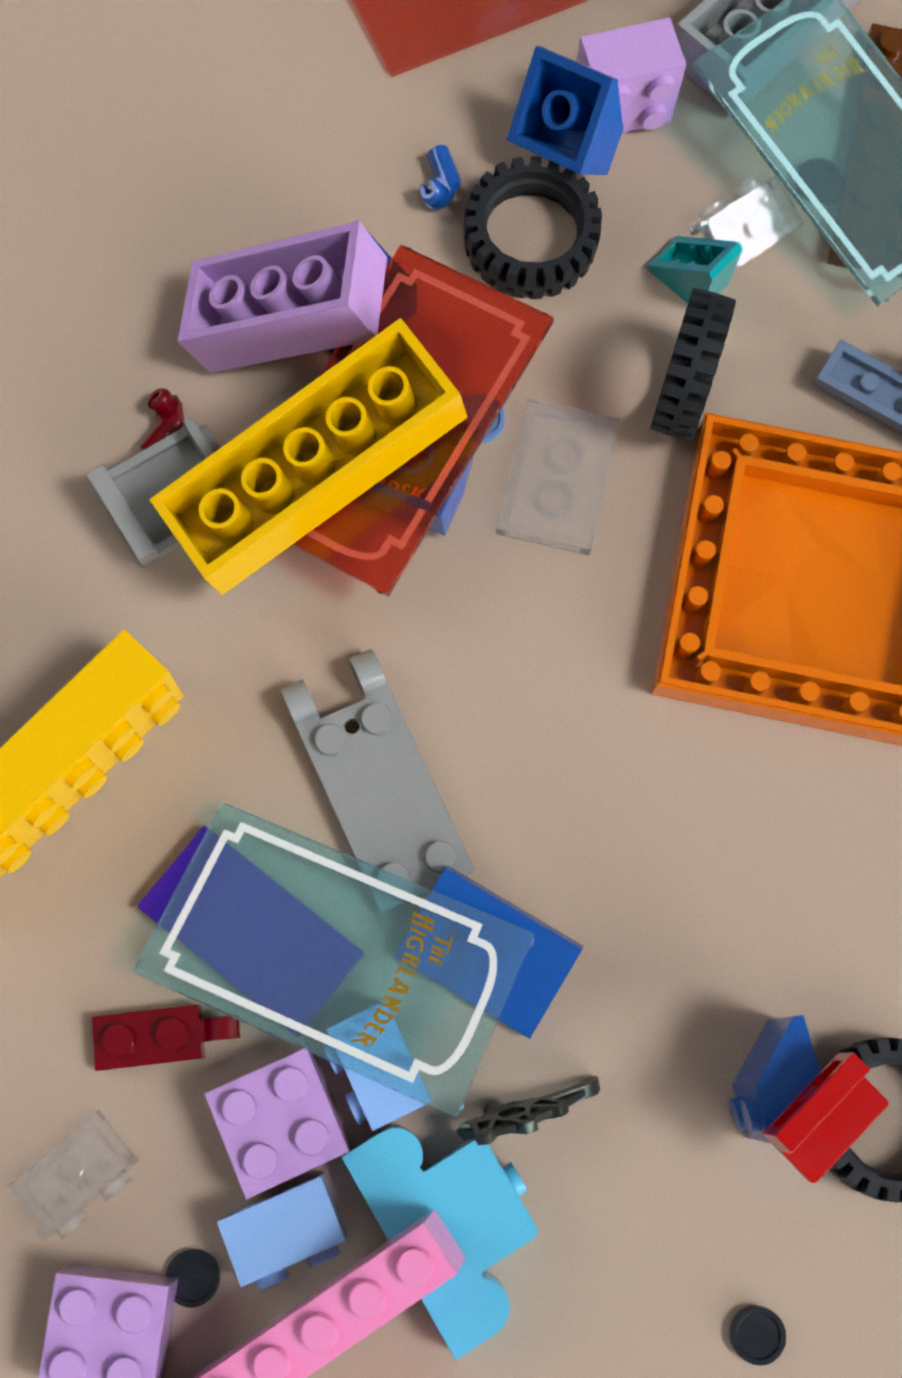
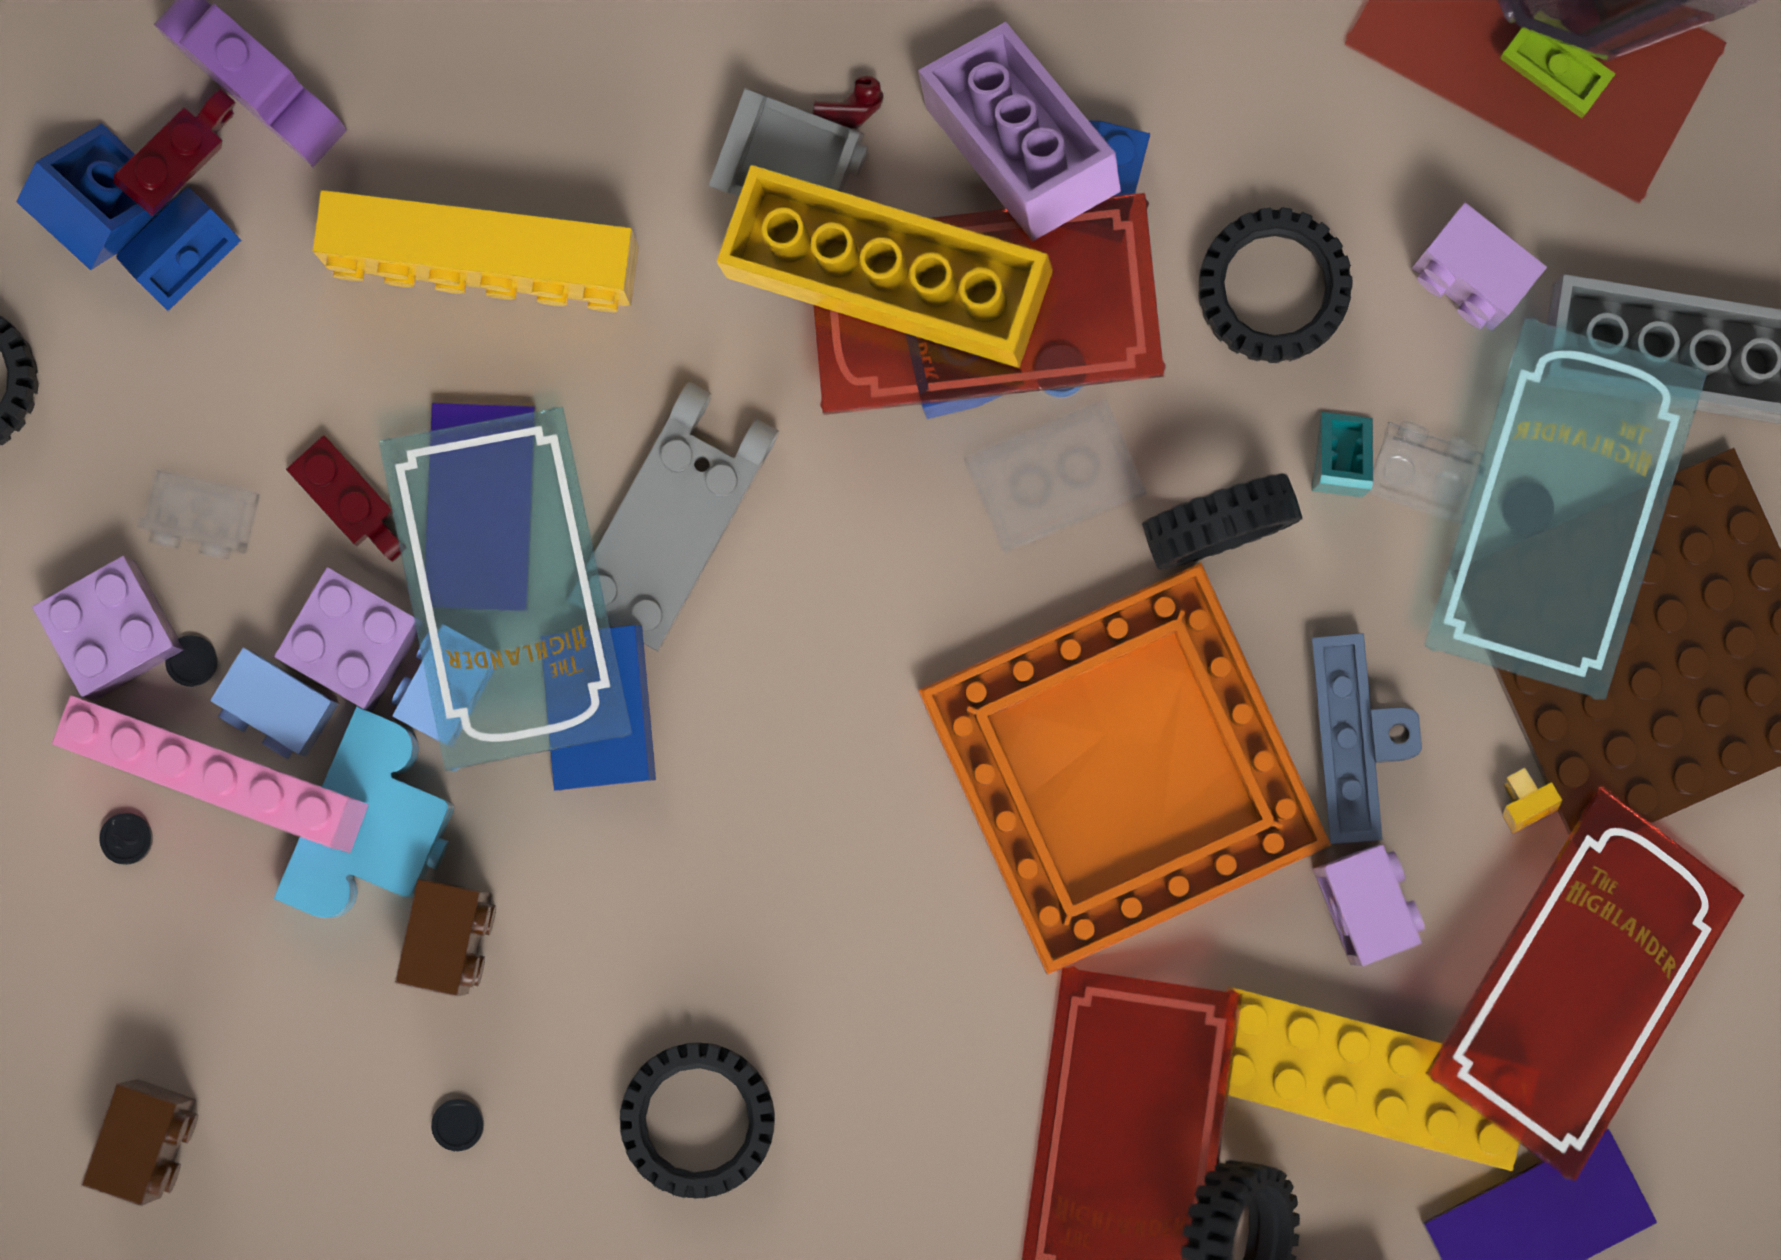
camera: 60 degrees right, 10 degrees up
blue arm [419,145,461,209] -> none
pearl dark grey piece [456,1076,601,1145] -> none
blue slope [506,45,623,175] -> none
blue slope [729,1015,820,1143] -> none
red panel [762,1052,888,1183] -> none
none -> reddish brown brick [395,879,496,996]

